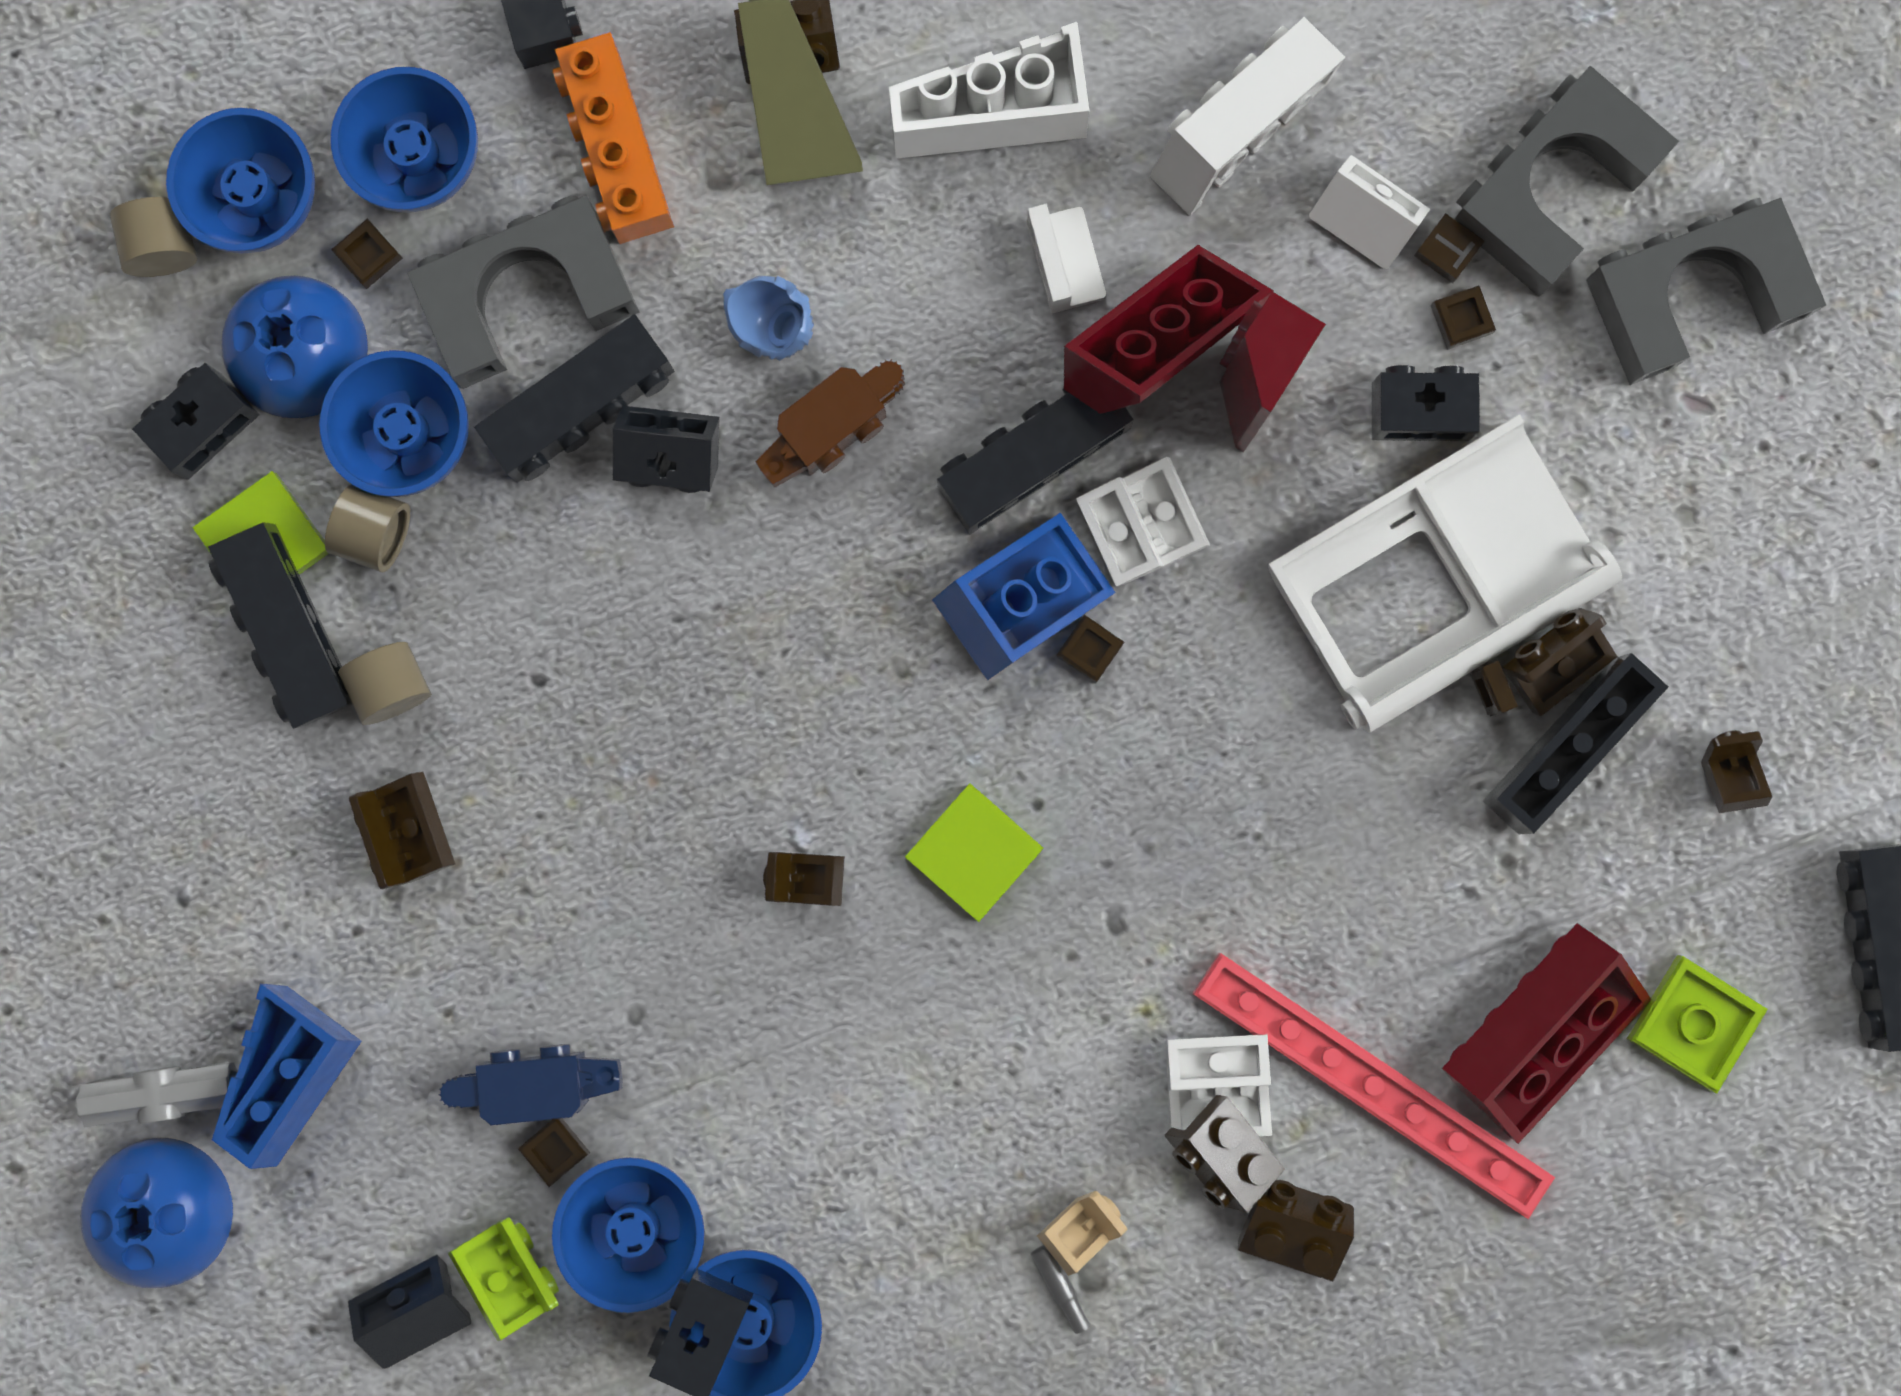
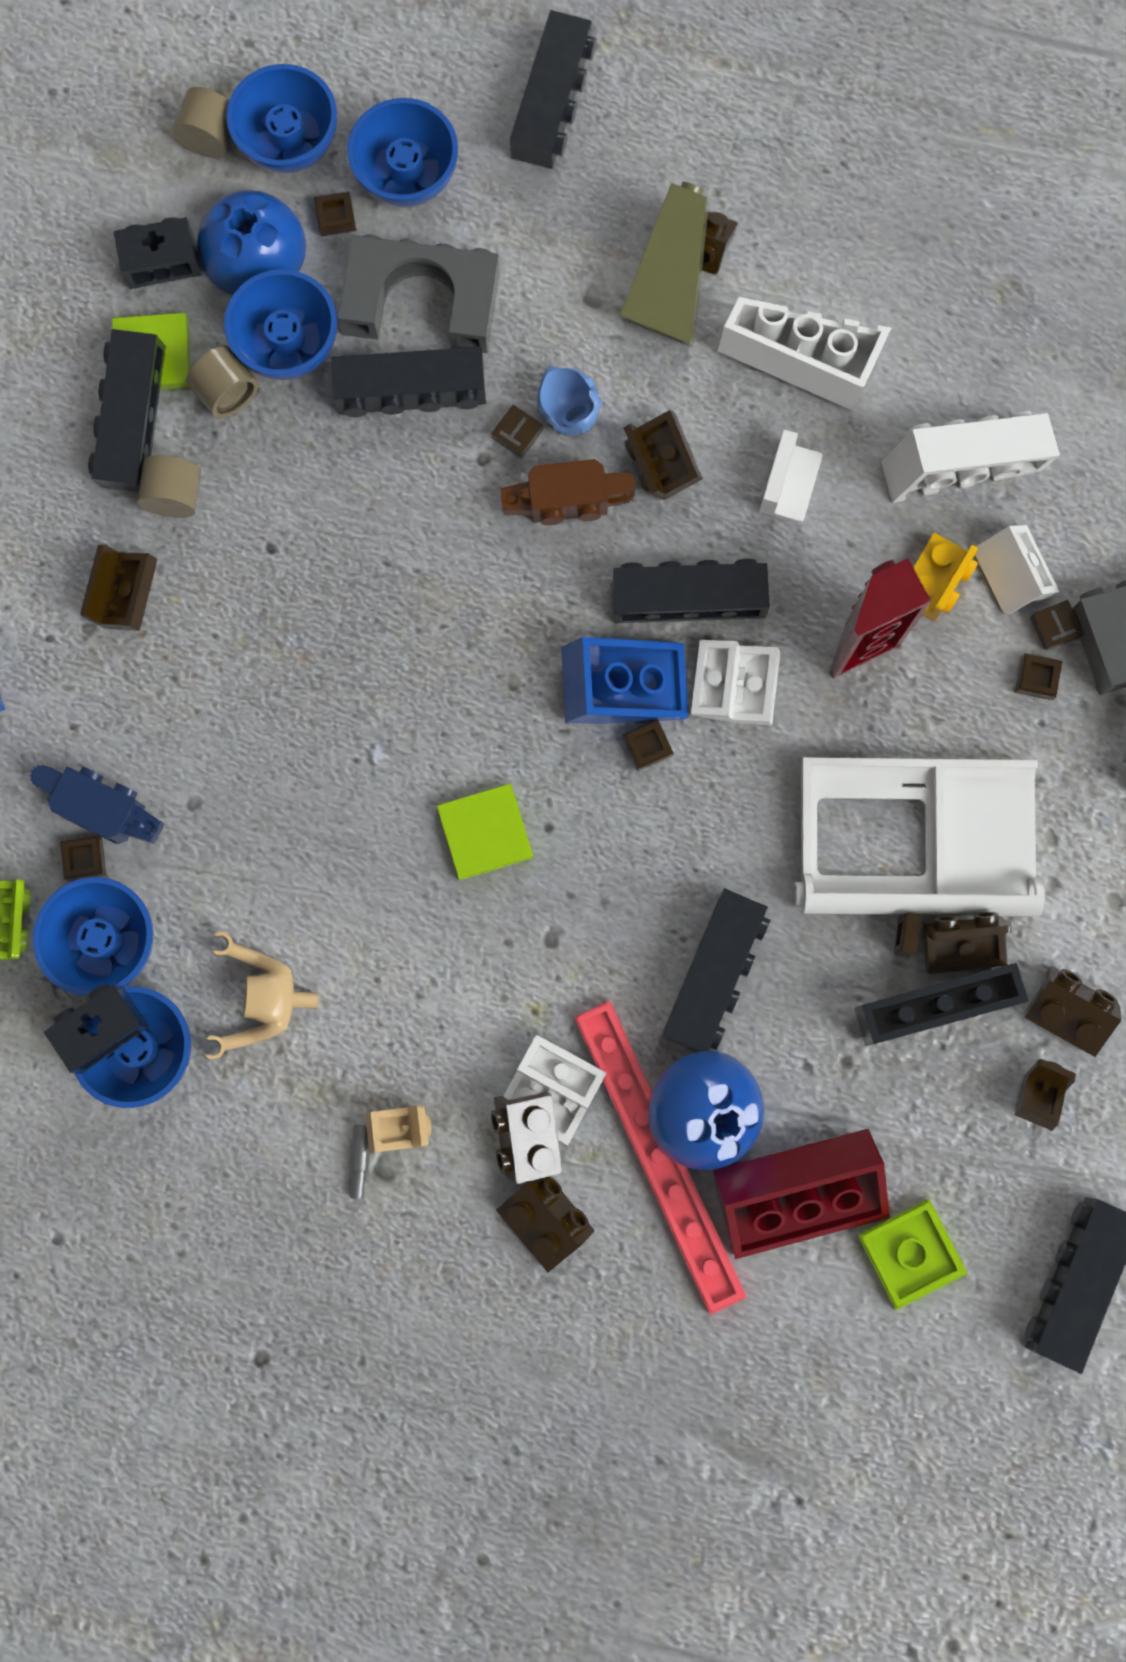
camera: 30 degrees right, 5 degrees down
orange brick [552,32,674,244] -> none
black brick [613,405,720,493] -> none
dark brown bracket [763,852,845,906] -> none
dark red slope [1064,245,1274,414] -> none
black brick [1372,365,1480,441] -> none
none -> tan piece [203,932,318,1060]
none -> dark brown tile [491,405,544,458]
none -> dark brown bracket [624,410,703,500]
none -> blue piece [648,1051,764,1170]
none -> black brick [661,888,771,1052]
none -> yellow bracket [913,532,979,621]
none -> dark brown bracket [1024,966,1122,1057]

